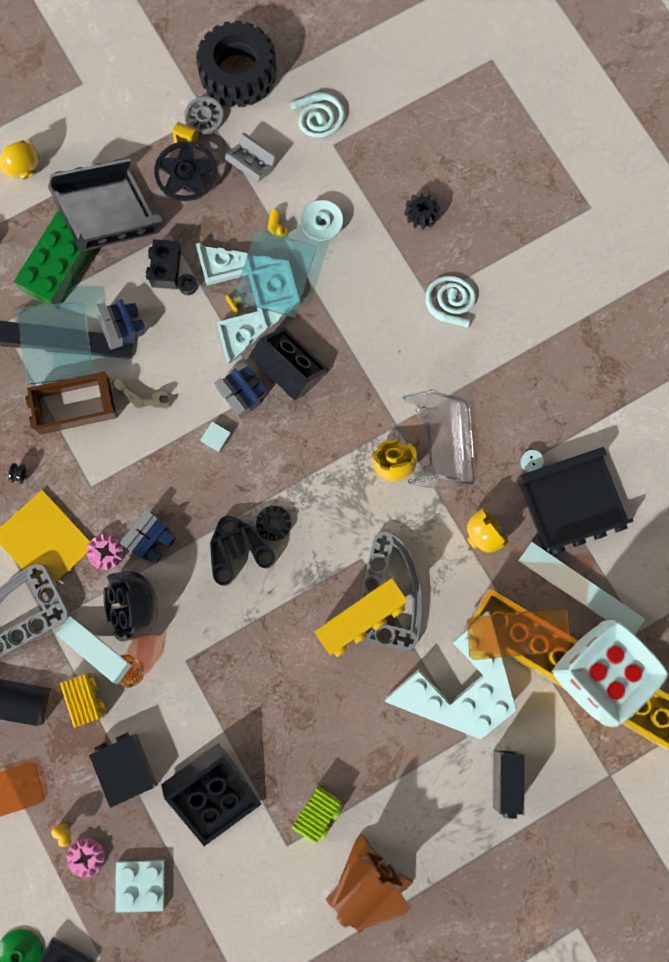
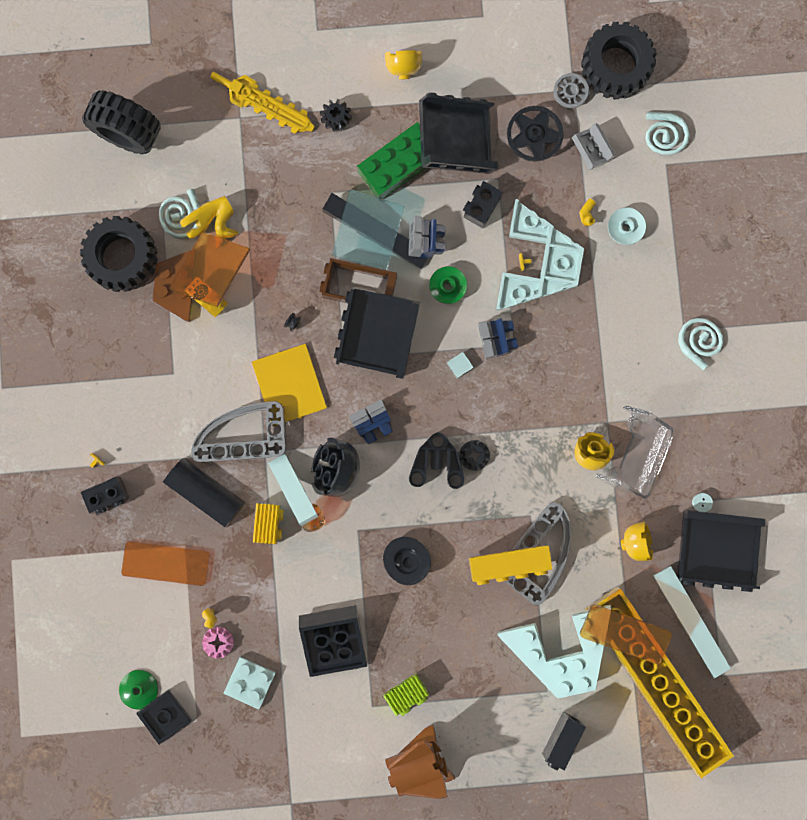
camera: 25 degrees right, 5 degrees up
bright pink gear [87,534,123,570] -> none
black brick [89,732,158,808] -> none
dark tan piece [111,377,170,409] -> none
yellow brick [172,122,199,149] -> none
black bush [177,274,198,296] -> none
clear light blue piece [233,230,317,318] -> none
black slope [249,327,329,400] -> none
black gear [404,192,440,230] -> none
light aqua piece [552,620,668,727] -> none
none -> black panel [334,287,420,379]
none -> black hat [383,537,431,586]
none -> green dish [429,266,467,304]

